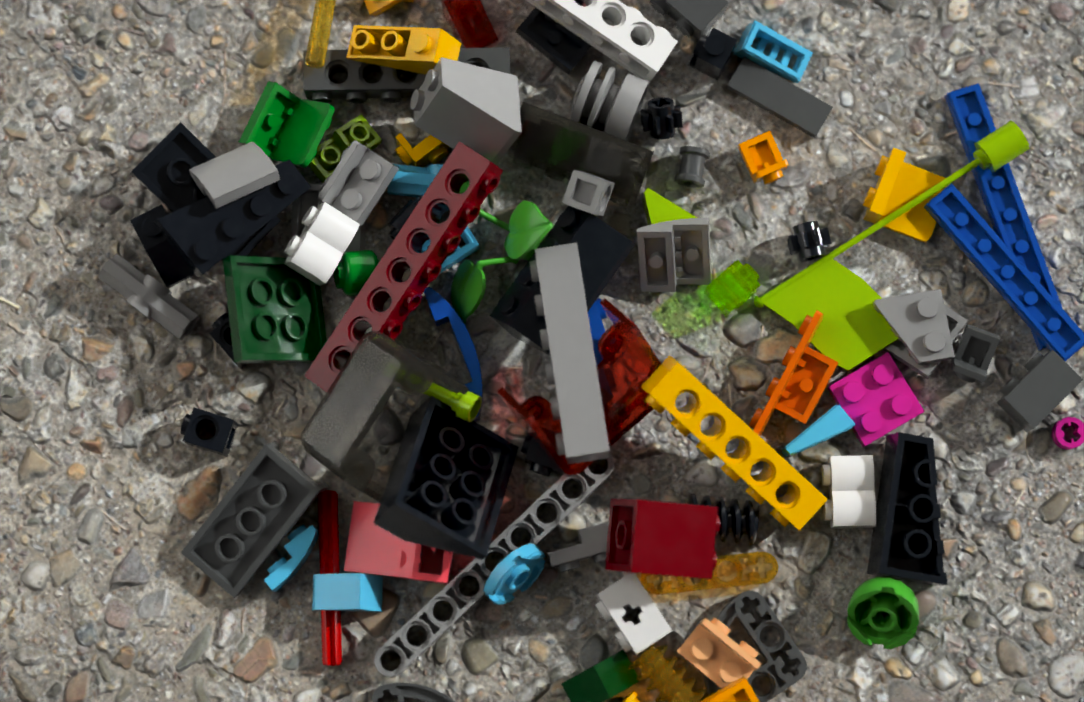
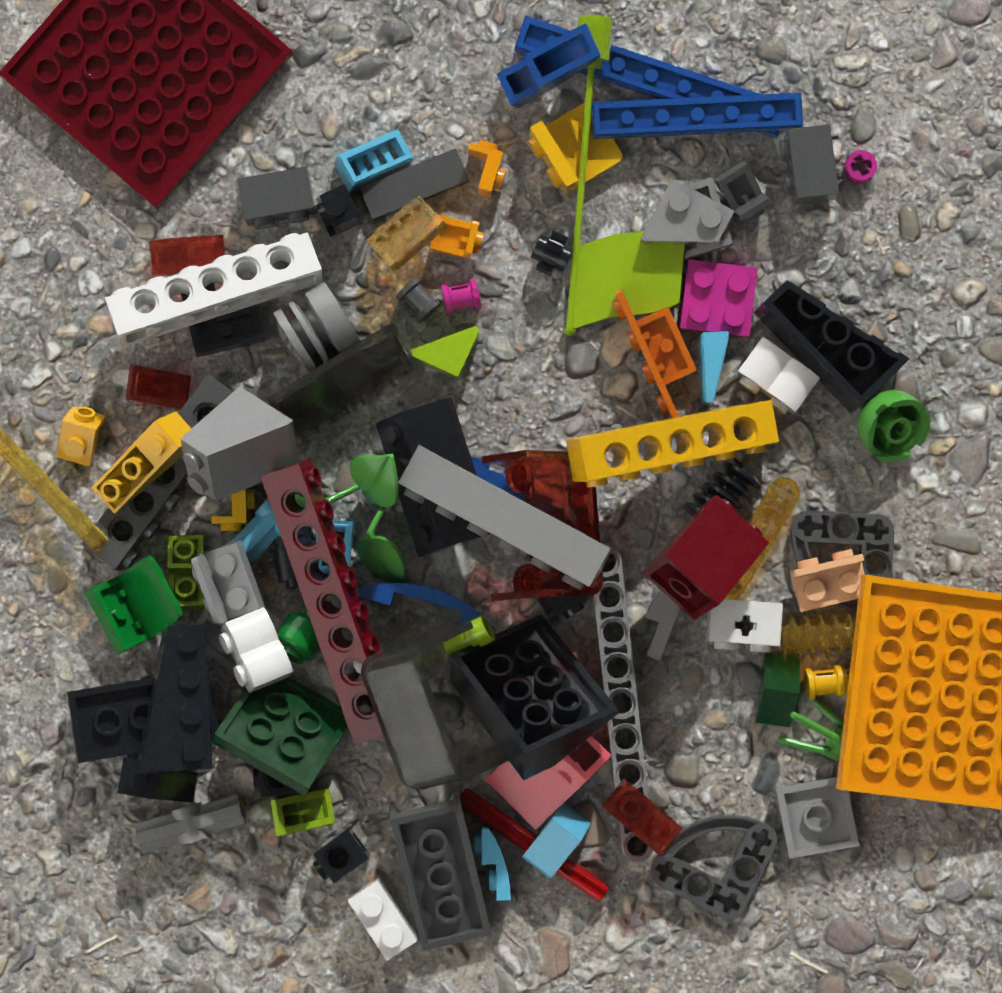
camera: 50 degrees left, 5 degrees up
light grey slope [189,142,280,209] -> none
medium azure tile [484,543,546,605] -> none
light grey brick [562,170,615,216] -> none
light grey slope [637,218,712,292] -> none
black gear [640,97,683,139] -> none
clear neon green brick [704,259,761,318] -> none
none -> lime slope [271,788,335,836]
none -> white brick [347,876,419,961]
none -> clear yellow bracket [366,195,447,273]
none -> dark pink bush [441,279,481,316]
none -> light orange bracket [468,140,506,199]
none -> blue slope [497,23,602,108]
none -> clear red slope [601,778,683,856]

